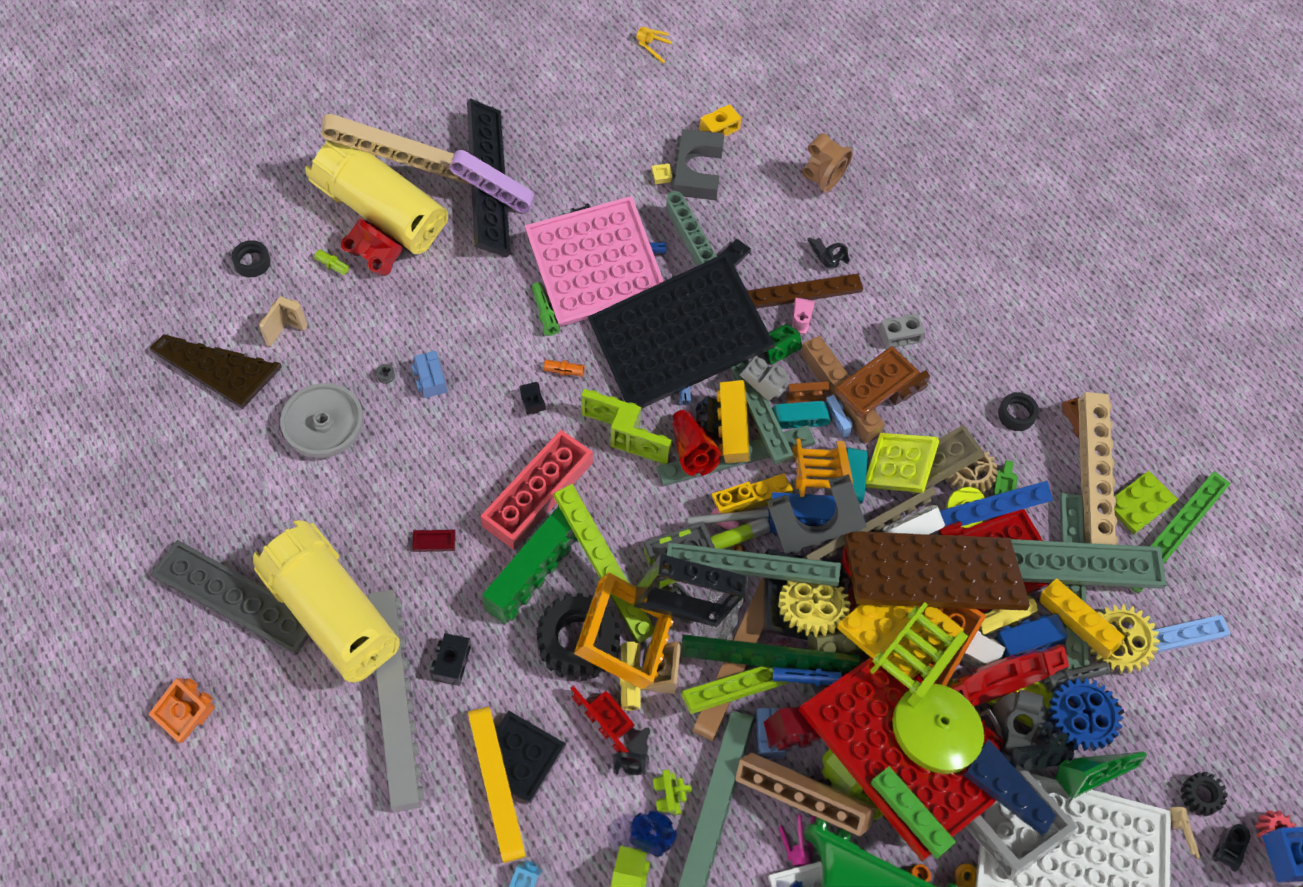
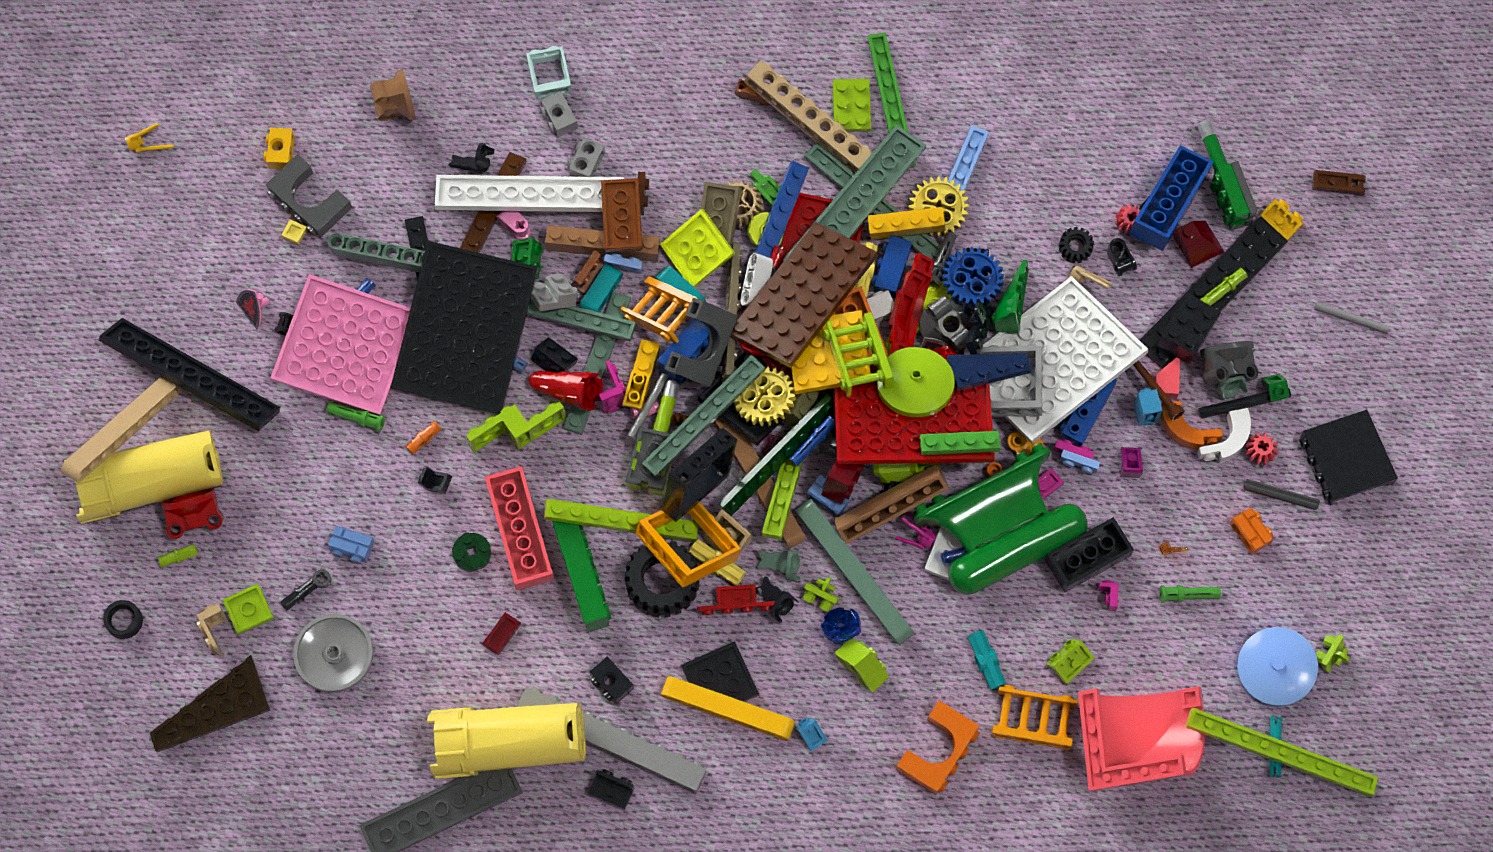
camera: 50 degrees left, 10 degrees up
lavender beam [449,150,534,213] -> none
yellow brick [717,380,750,463] -> none
black tyre [998,392,1039,431] -> none
none -> lime plate [222,583,274,635]
none -> shield [236,289,270,330]
none -> black axle [280,578,318,610]
none -> white plate [435,175,624,212]
none -> dark green plate [452,532,492,572]
none -> light aqua window [526,46,572,100]
none -> light grey brick [540,91,578,137]
none -> black bracket [588,769,635,810]
none -> dark pink bracket [599,360,626,413]
none -> sand green hair [757,550,803,580]

